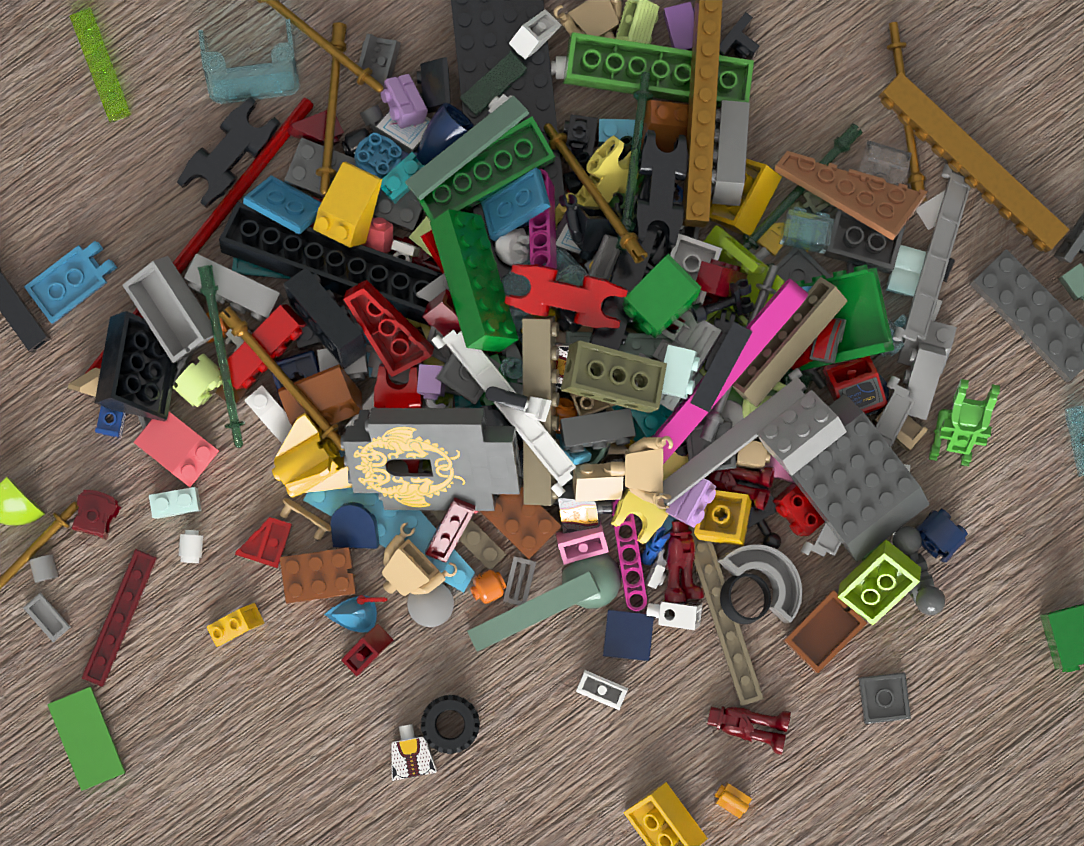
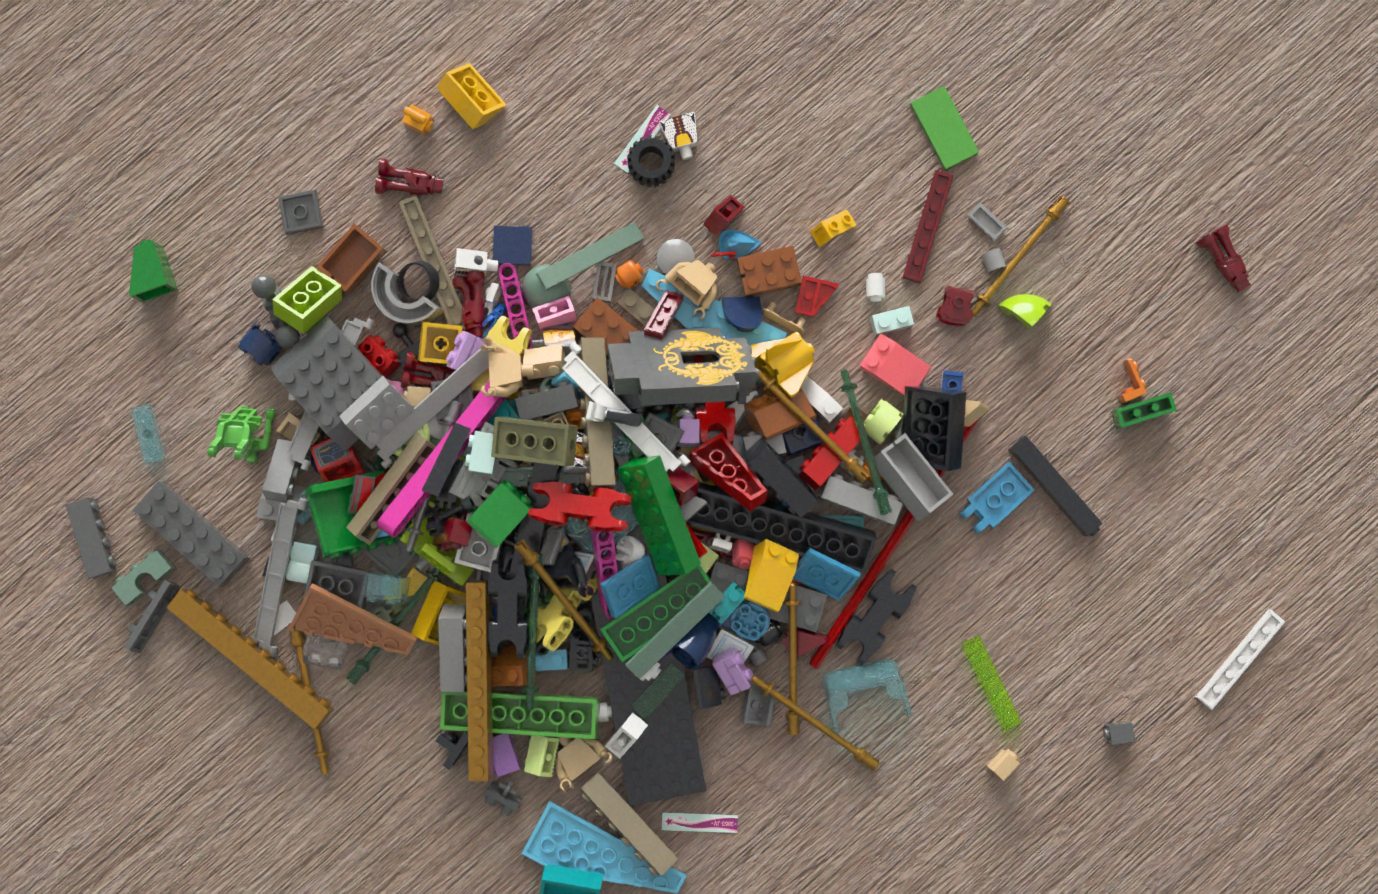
camera: 175 degrees right, 0 degrees up
white brick [576,670,628,710] -> none
none -> sticker [614,105,671,173]

